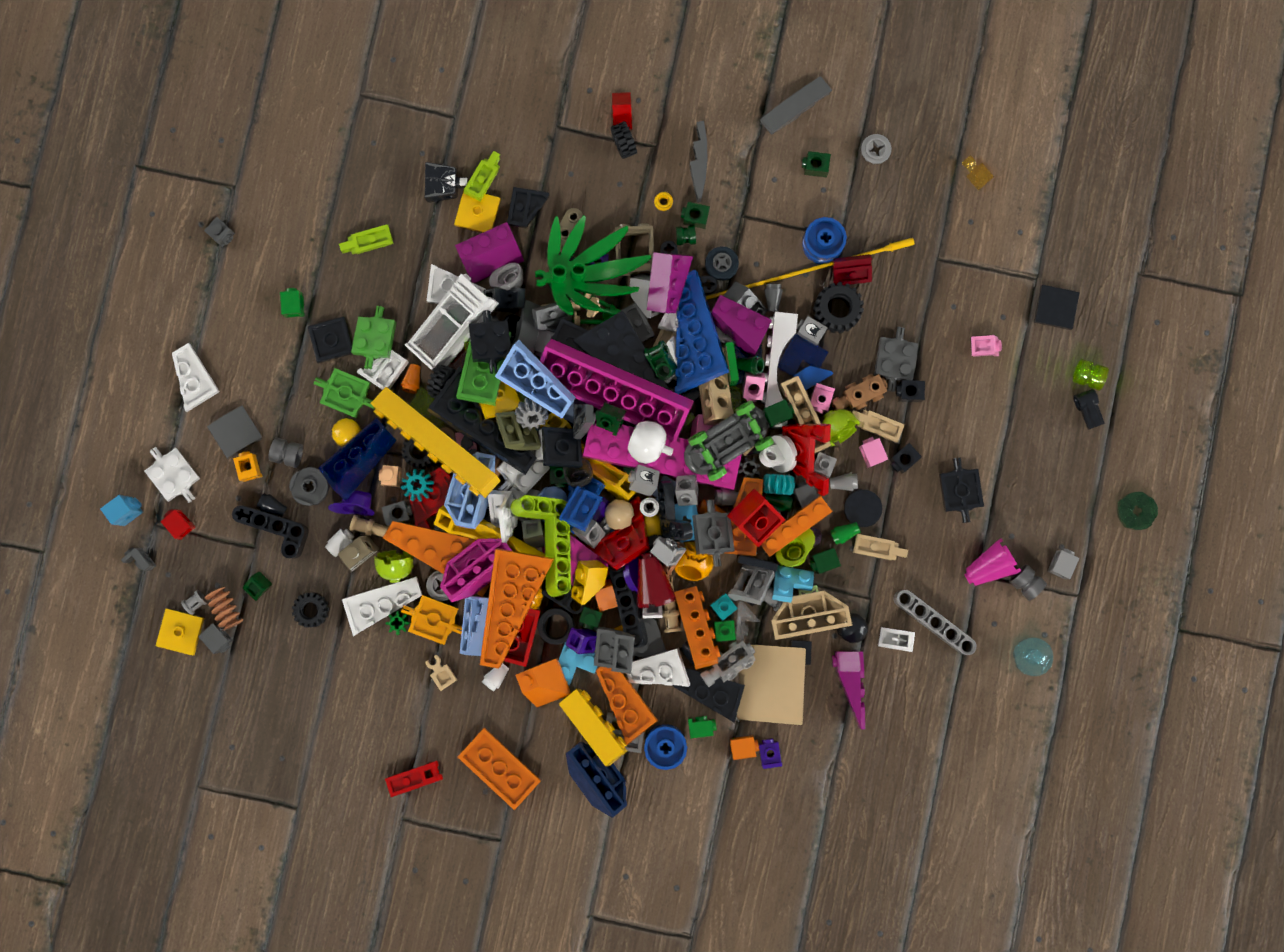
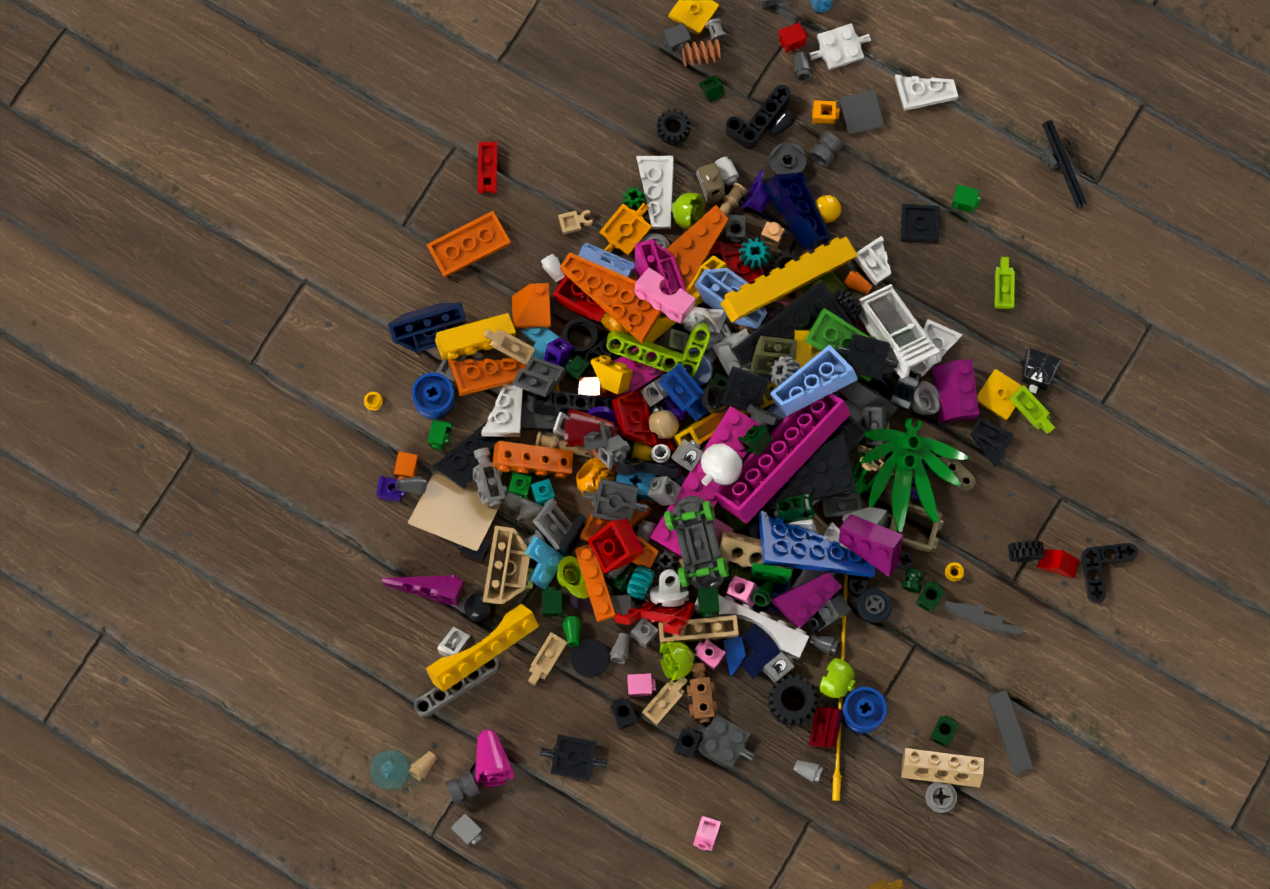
camera: 105 degrees right, 10 degrees down
bright green plate [314,368,374,418] -> none
bright green plate [351,306,397,370] -> none
none -> yellow plate [364,392,383,411]
none -> dark grey cone [396,476,427,495]
none -> tan cone [409,751,437,781]
none -> yellow arch [426,604,539,692]
none -> tan hinge [483,329,536,365]
none -> dark grey bracket [584,421,611,451]
none -> bright pink arch [634,268,696,324]
none -> dark grey cone [794,52,813,81]
none -> light grey cone [794,760,824,783]
none -> lime cylinder [820,658,856,698]
none -> tan brick [901,748,984,788]
none -> black axle [1042,120,1087,208]
none -> black beam [1081,543,1138,604]

